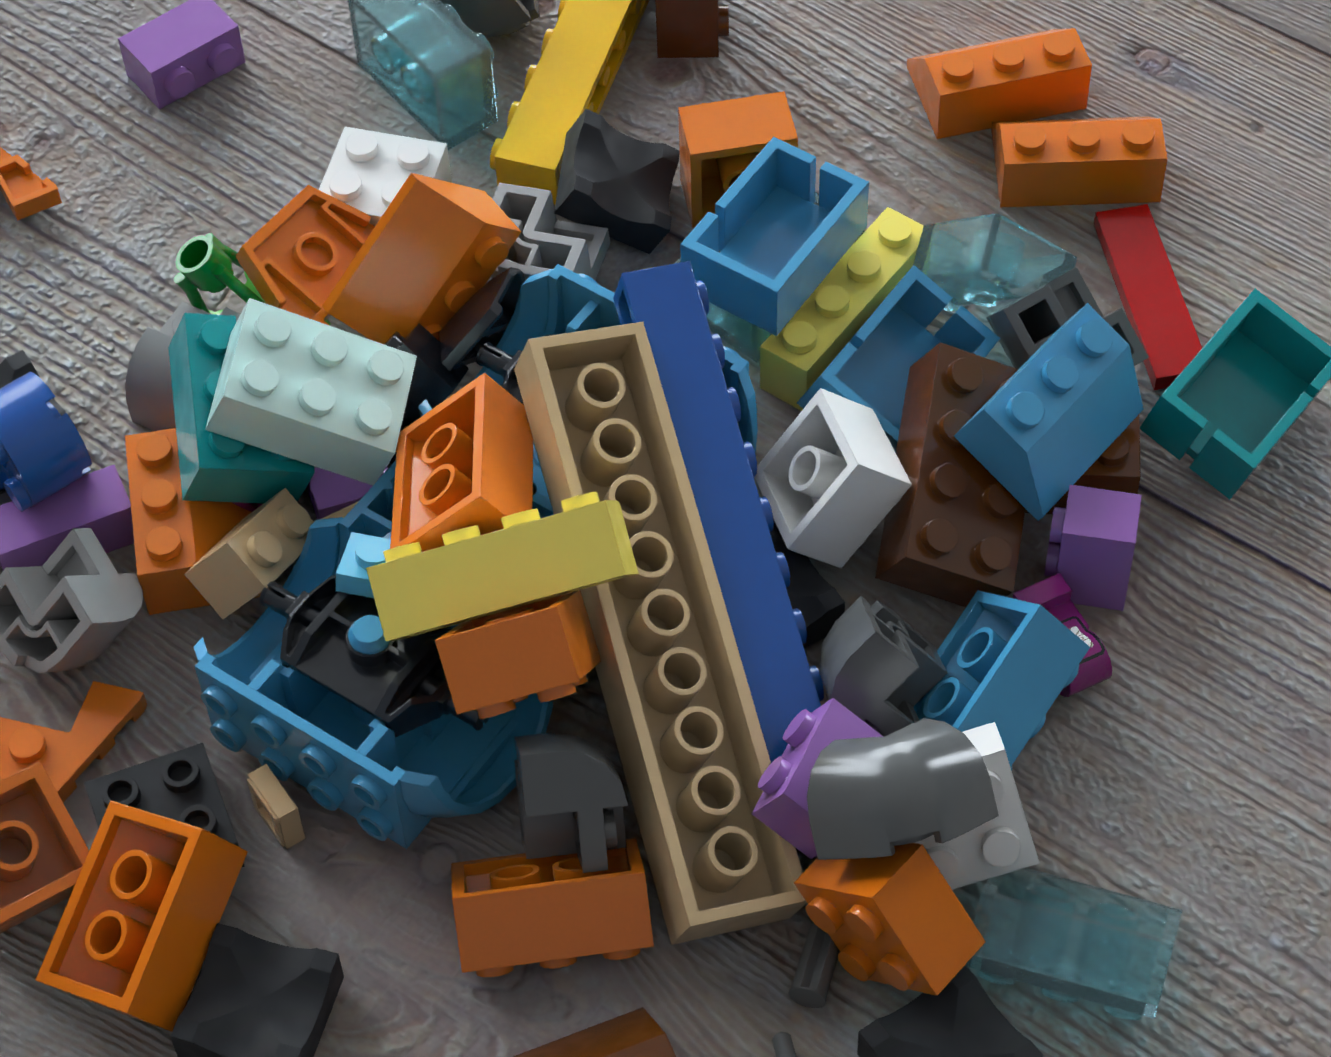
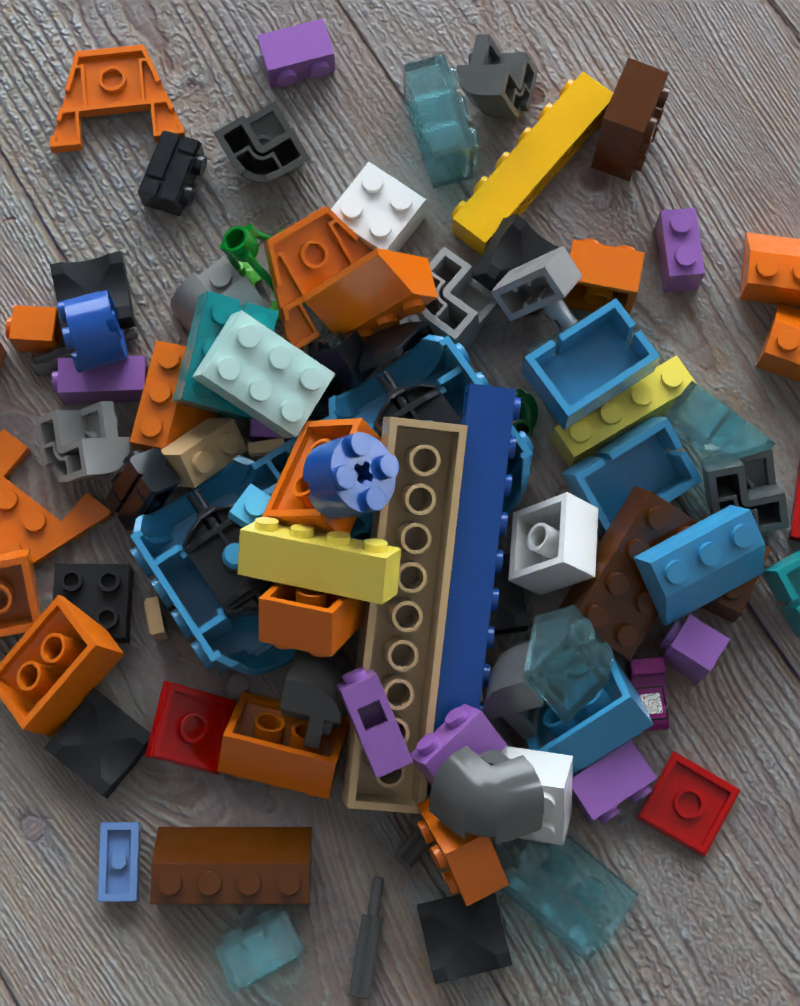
camera: 20 degrees right, 20 degrees up
none -> black brick [106,448,180,531]
none -> black brick [138,130,207,216]
none -> red tile [145,681,236,775]
none -> dark grey brick [214,101,311,183]
none -> blue brick [303,432,400,519]
none -> medium lavender brick [336,667,413,778]
none -> light grey brick [491,246,583,334]
none -> clear light blue slope [524,605,614,722]
none -> medium lavender brick [572,740,657,824]
none -> red tile [636,751,741,858]
none -> medium lavender brick [655,208,705,293]

